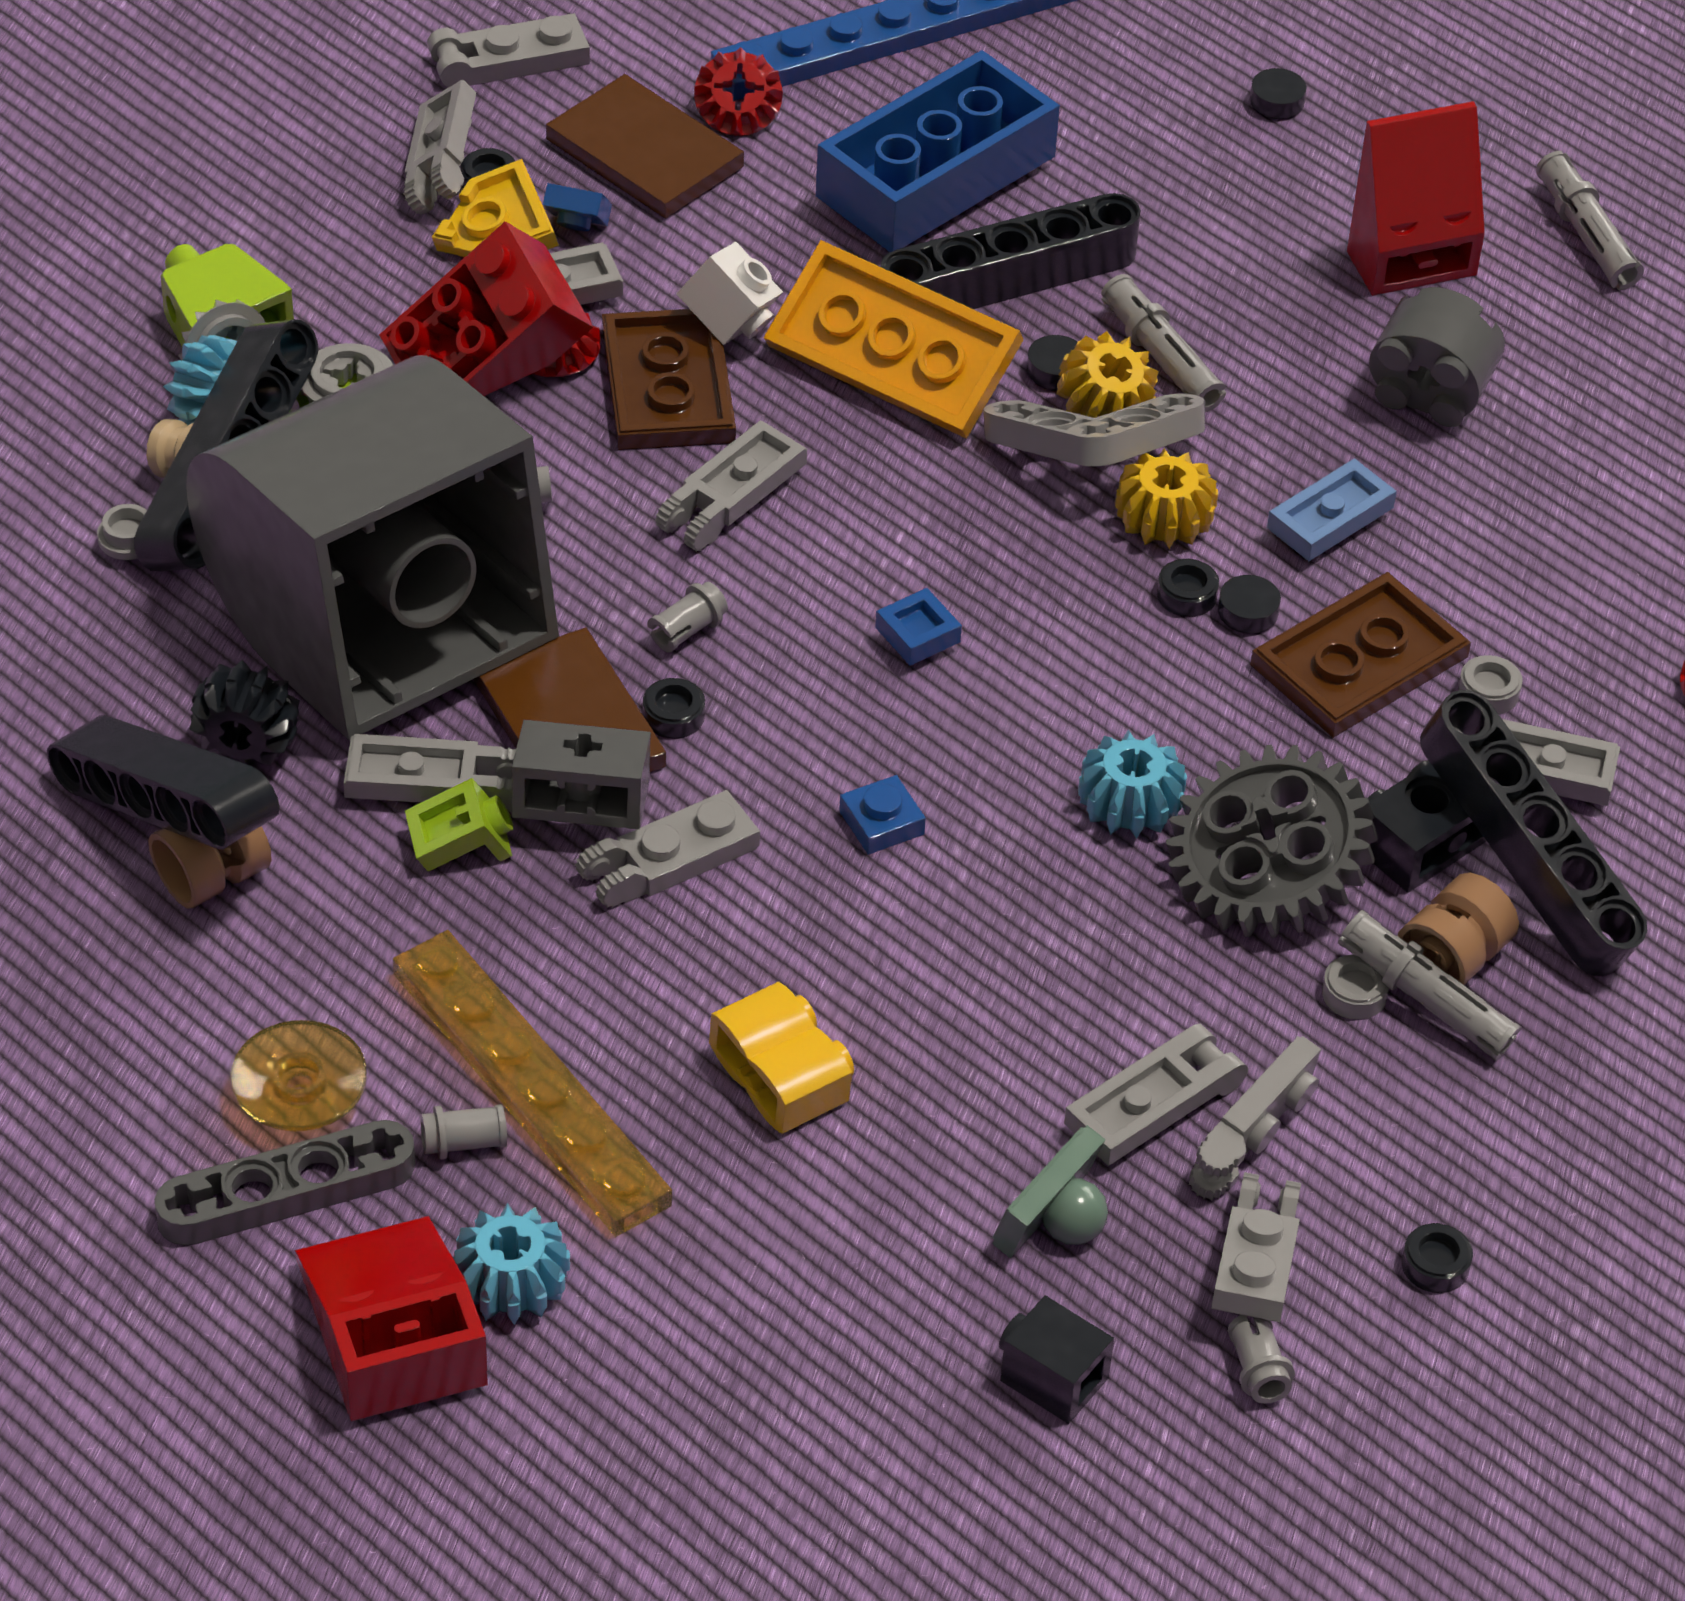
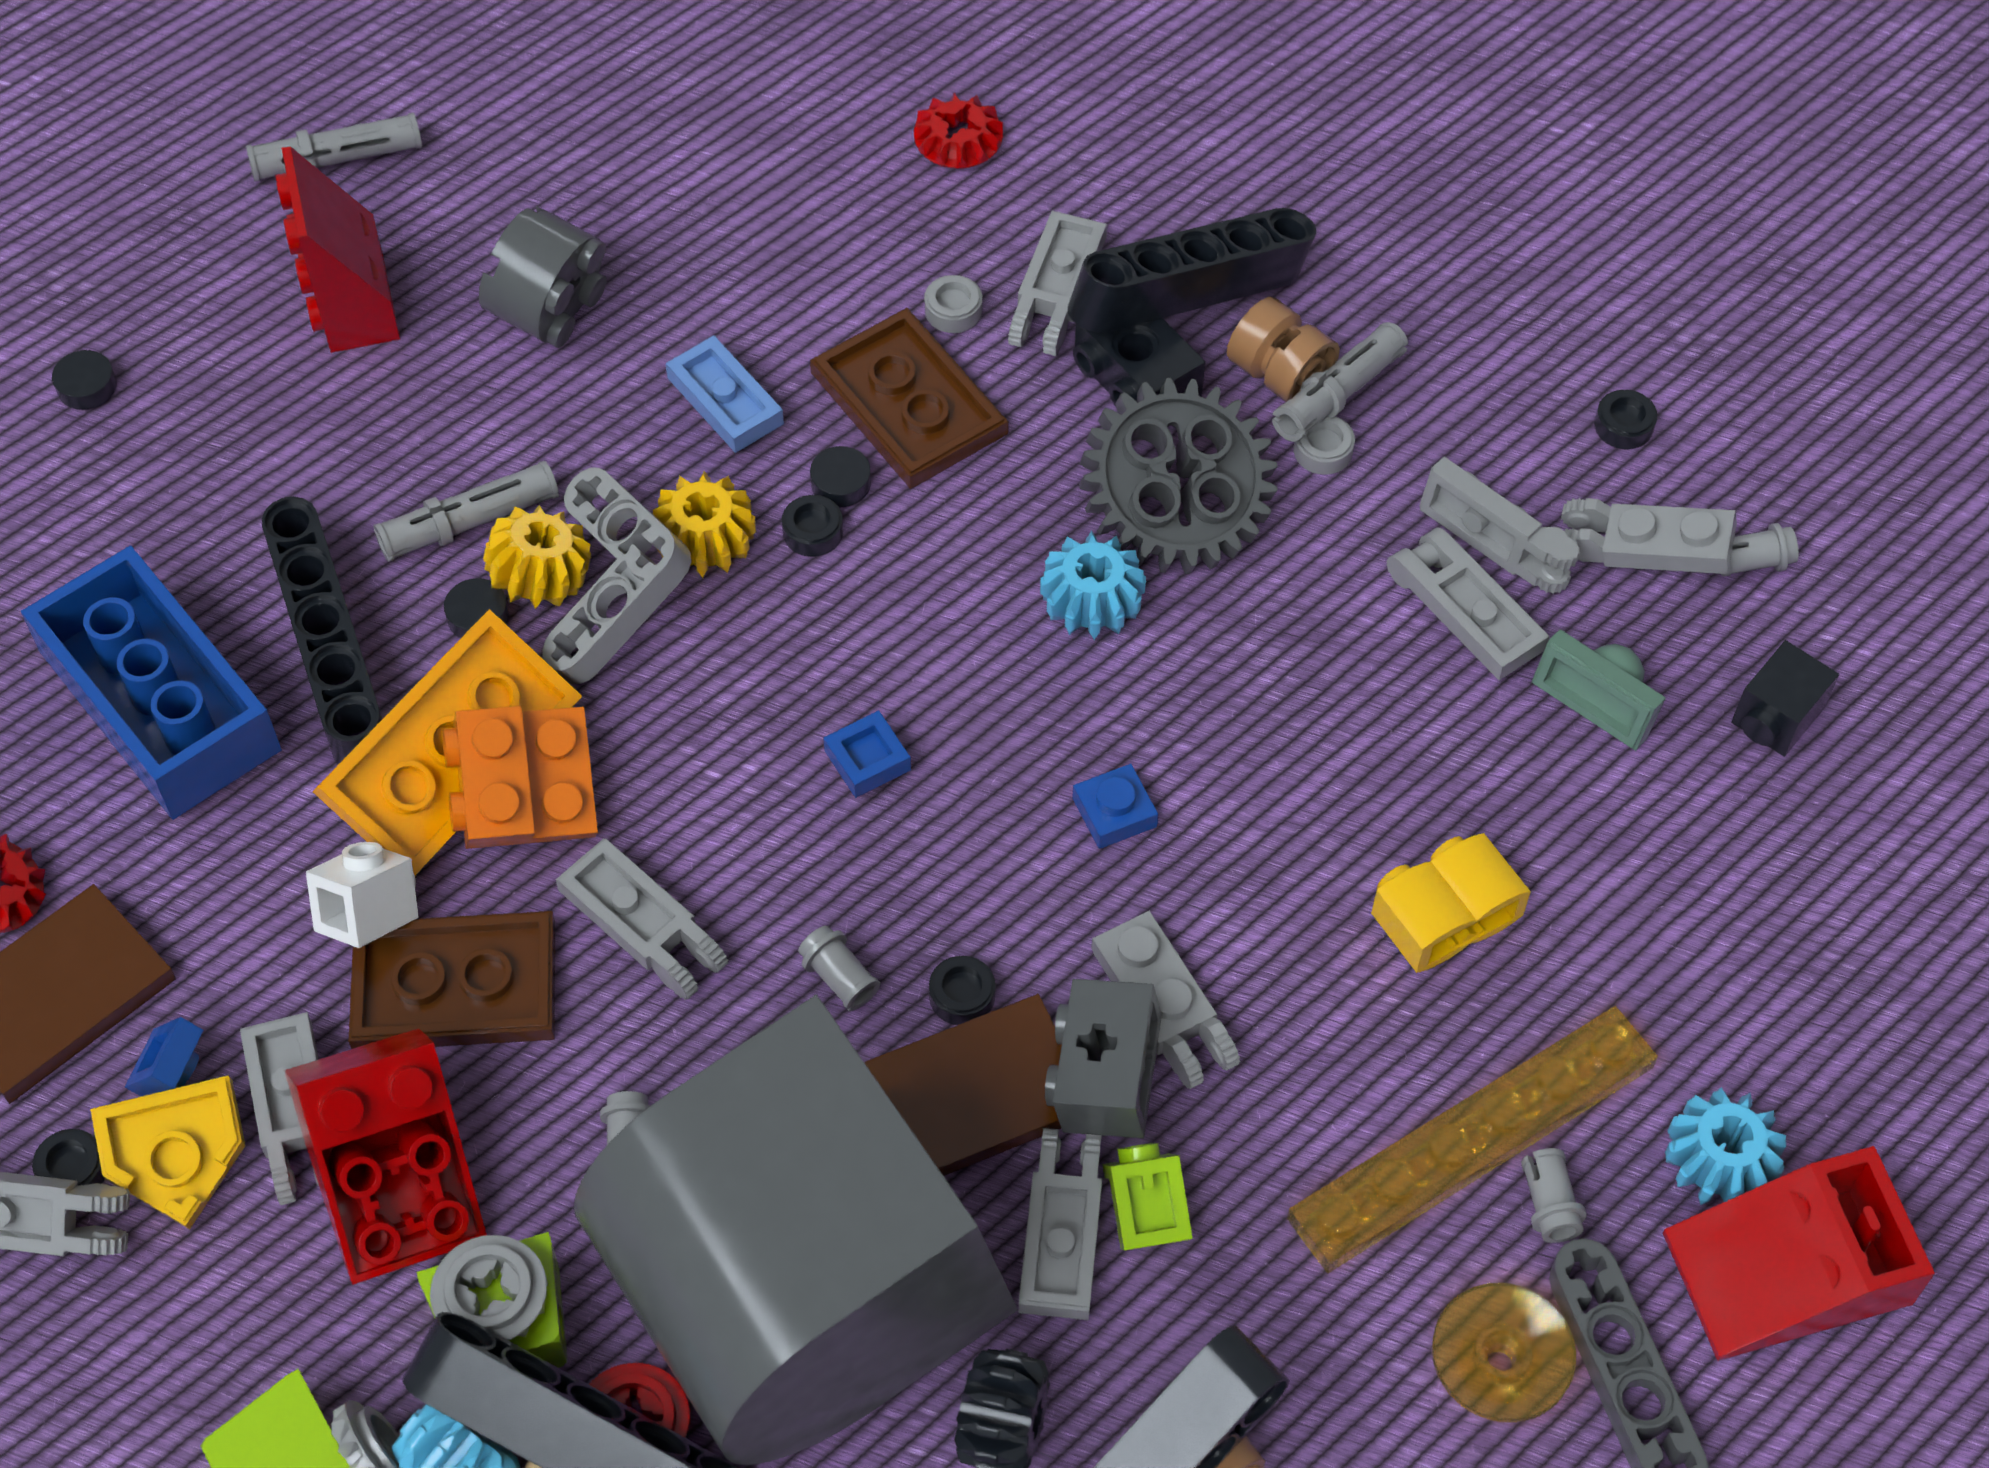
camera: 85 degrees left, 10 degrees up
none -> orange plate [443,706,598,849]

